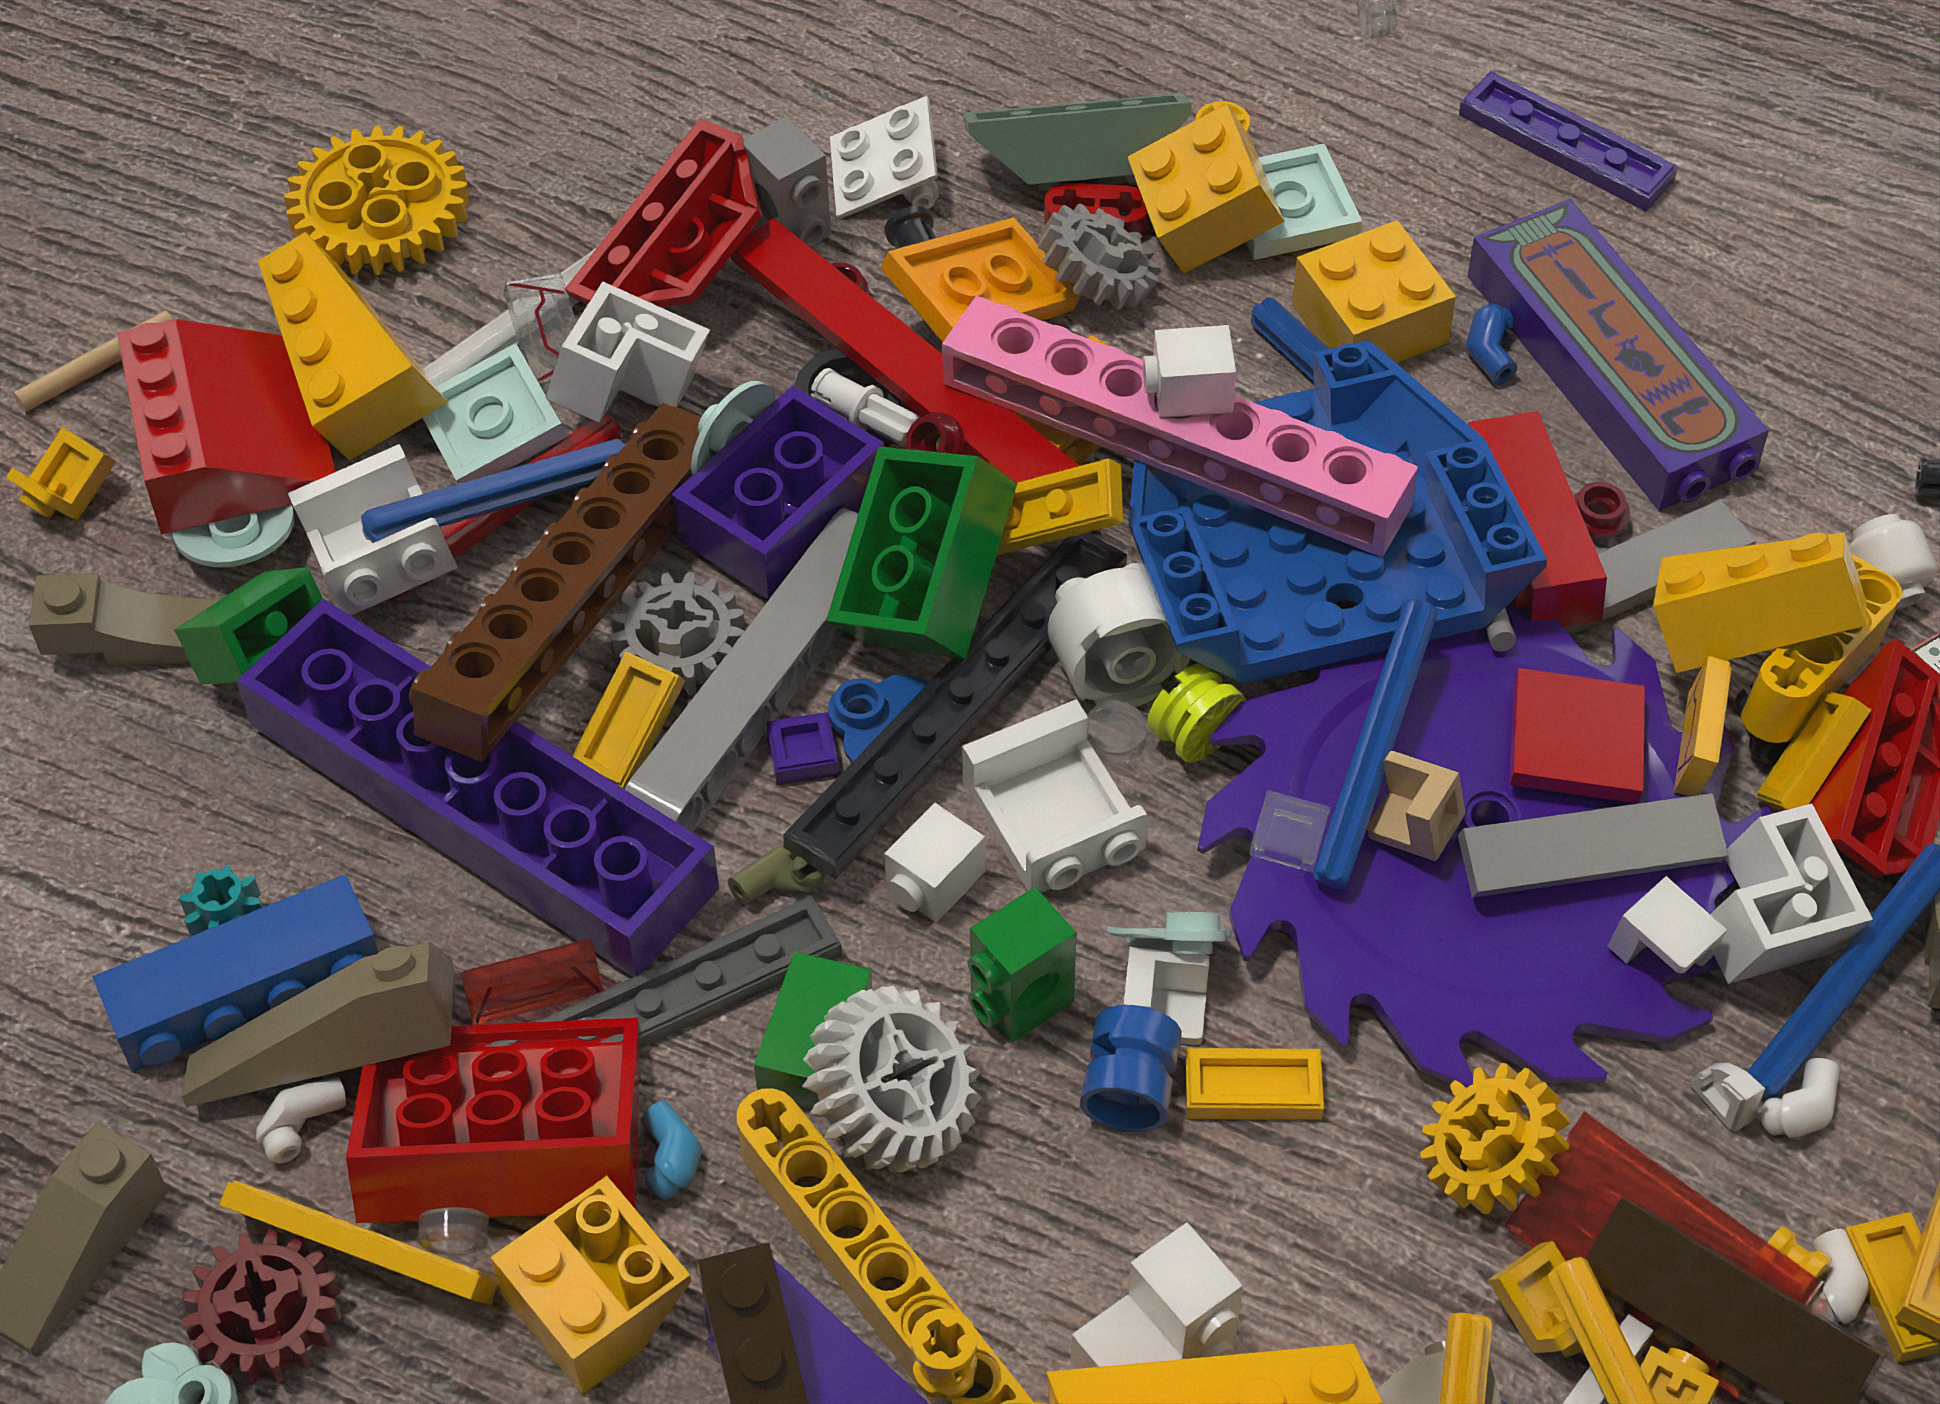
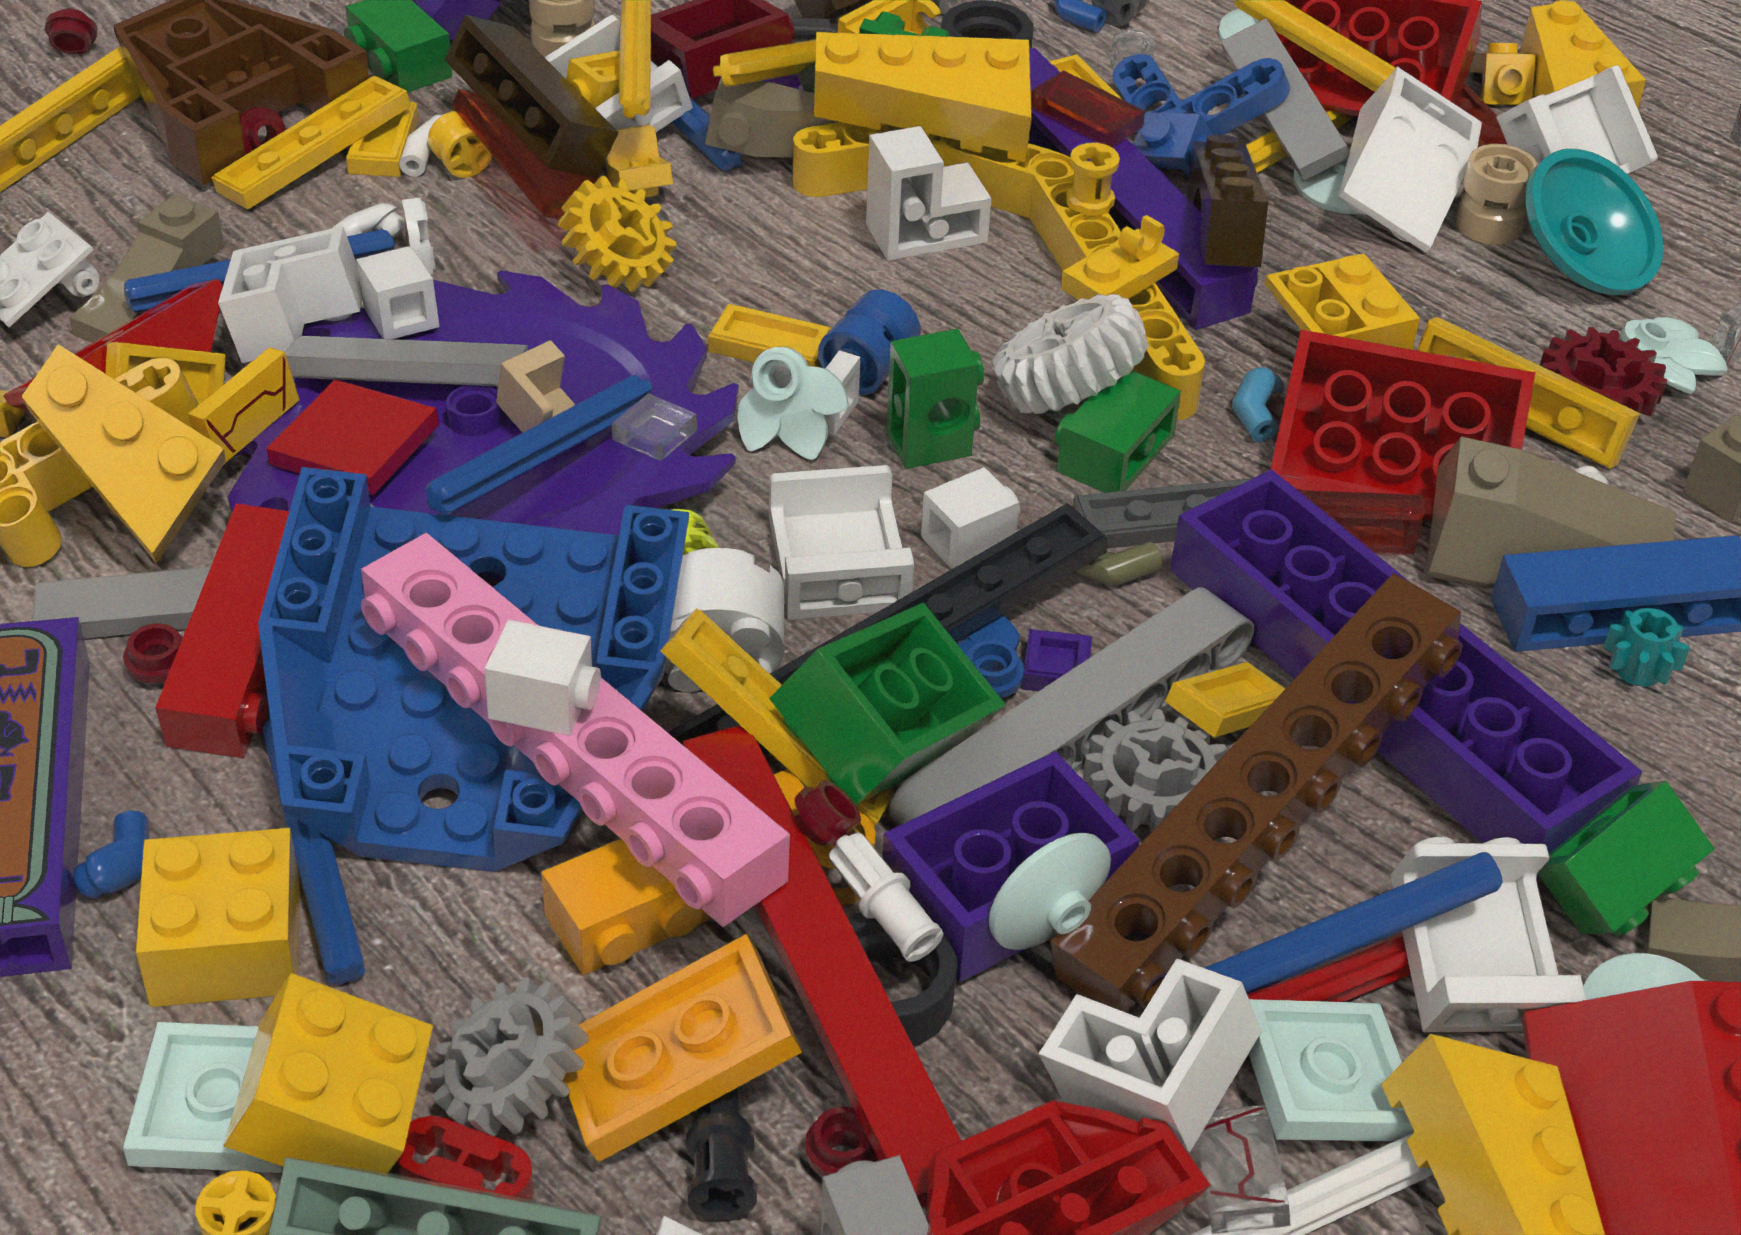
camera: 165 degrees left, 10 degrees down
none -> yellow plate [1061,215,1179,300]

